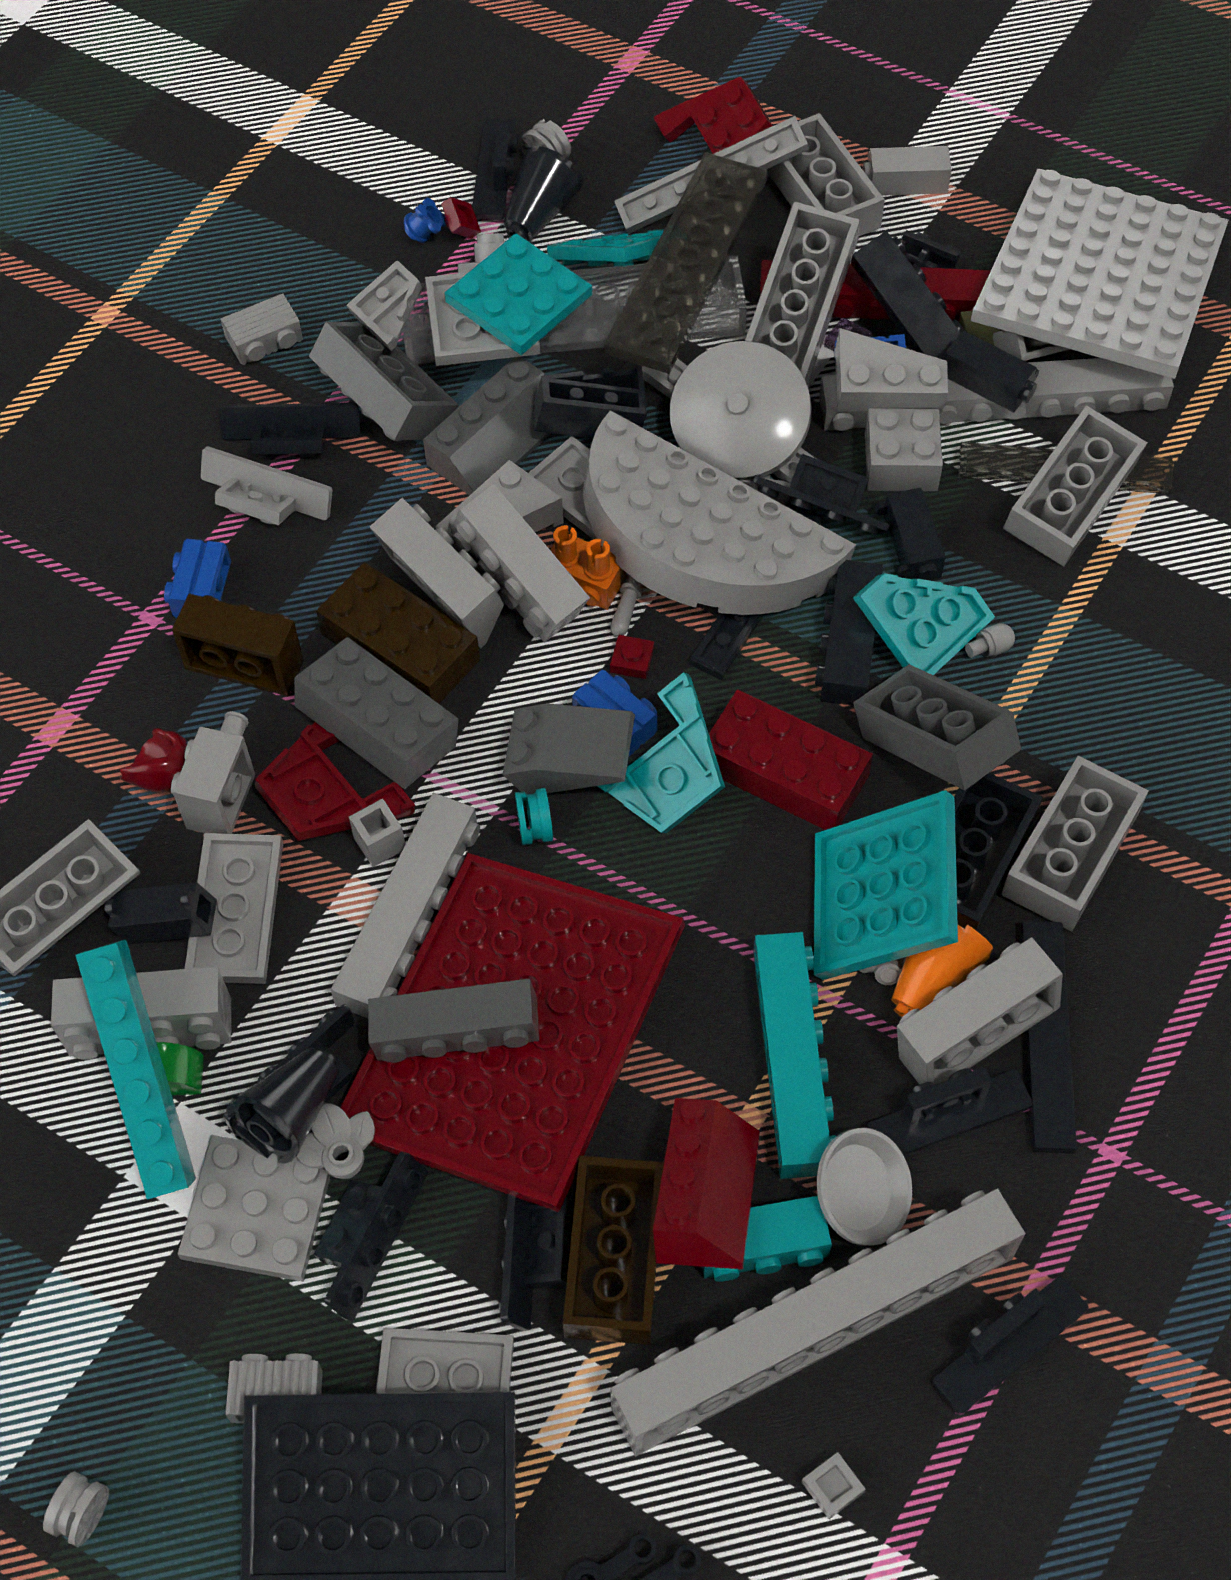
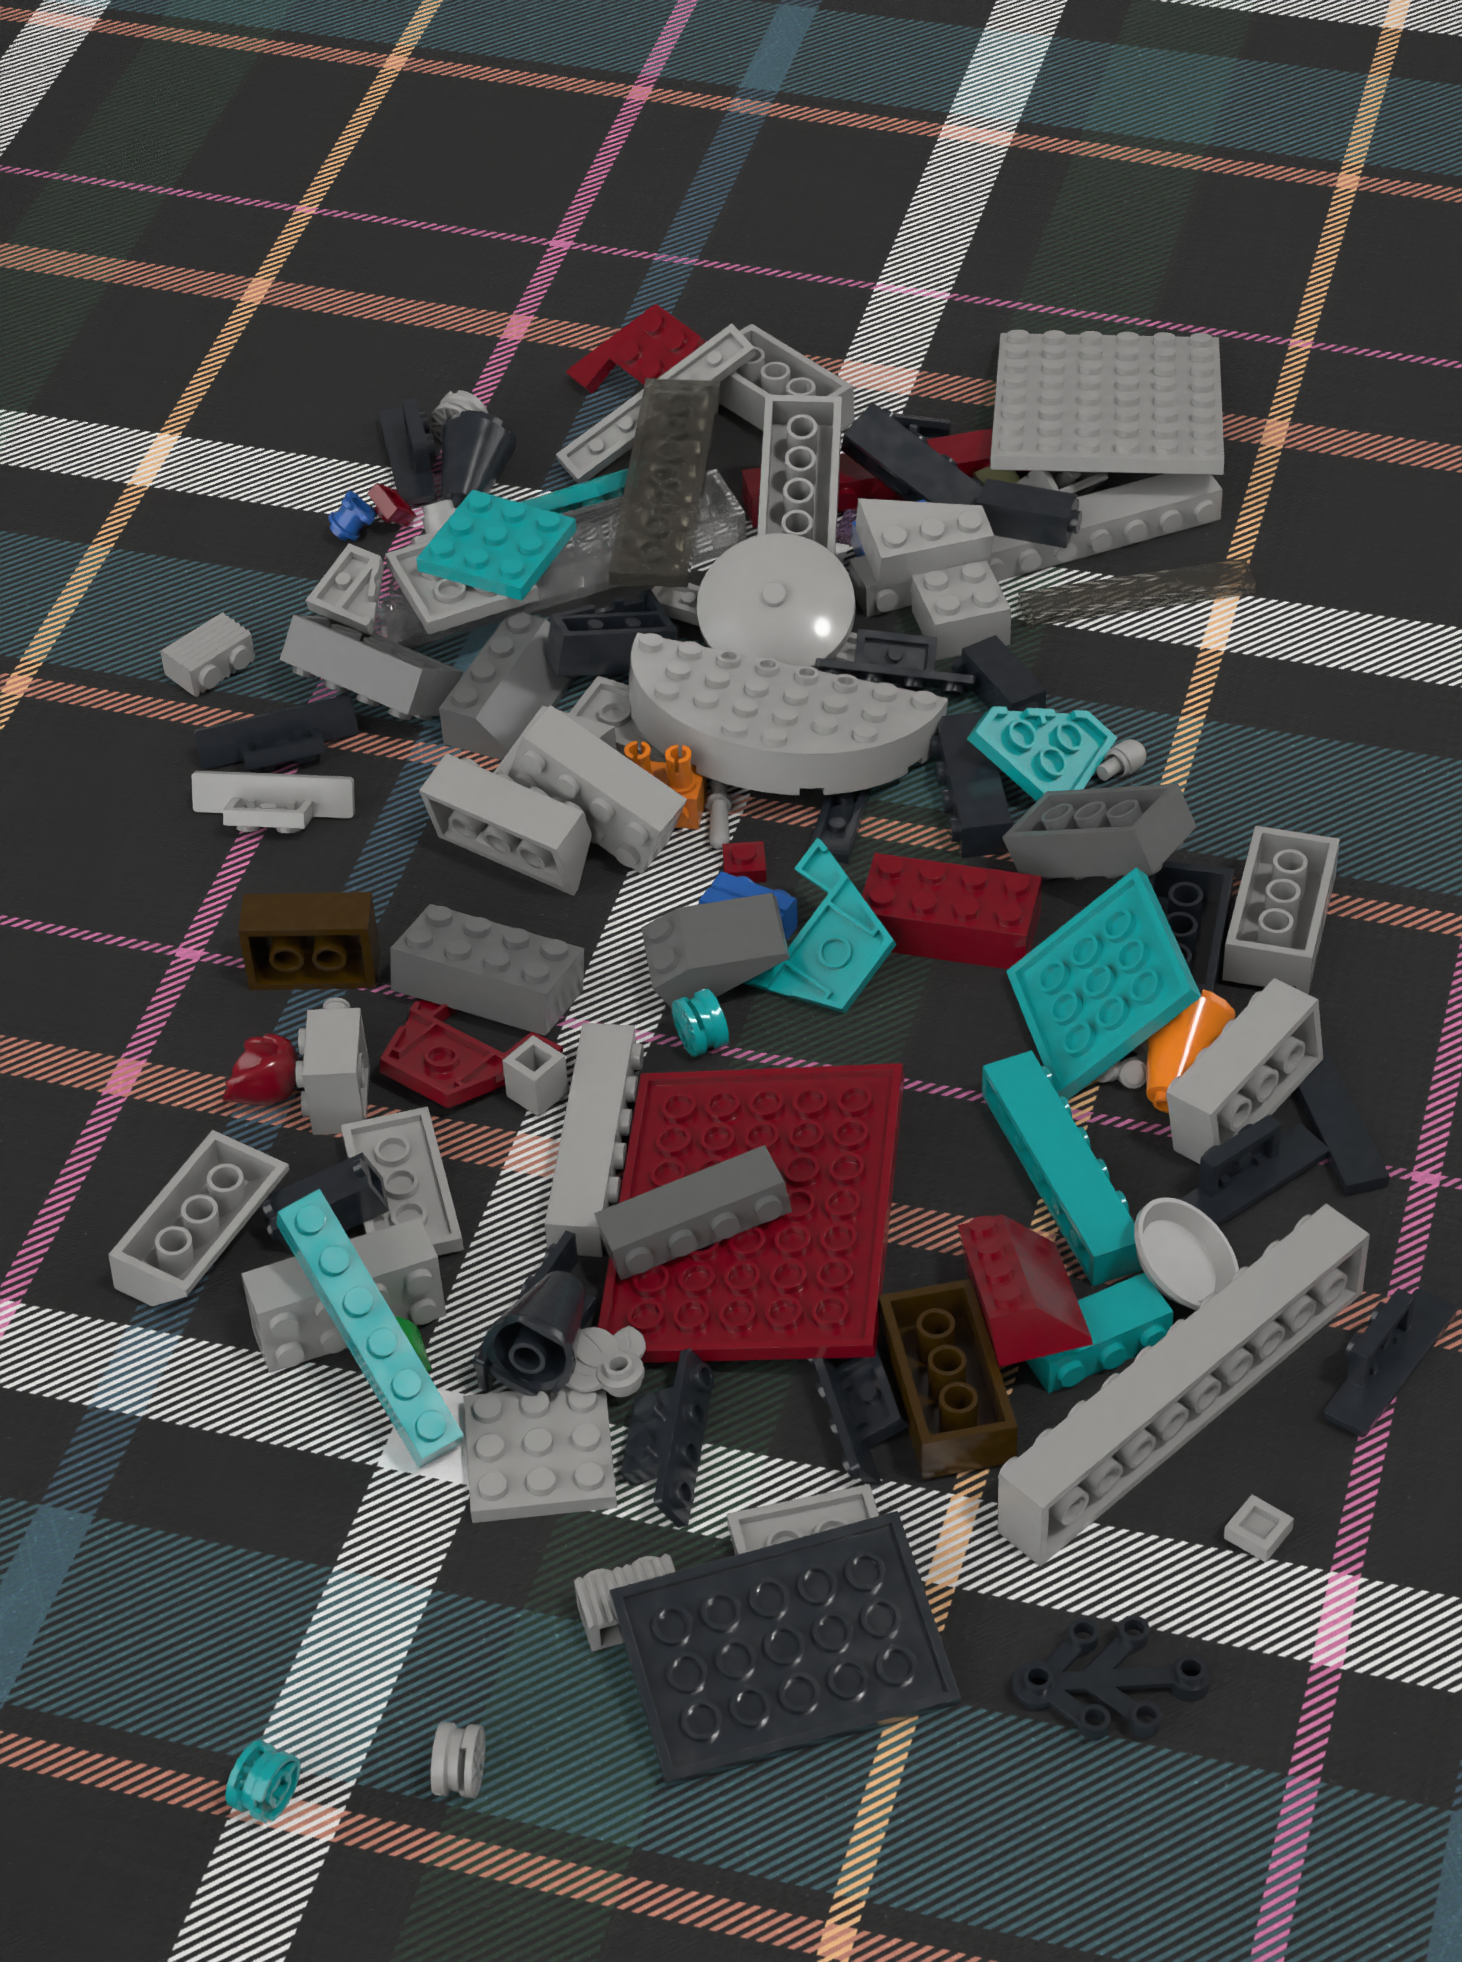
camera: 15 degrees left, 15 degrees down
blue brick [164,539,231,619] -> none
dark brown brick [316,562,480,704] -> none
light grey brick [863,146,952,196] -> none
light grey brick [1003,405,1148,567] -> none

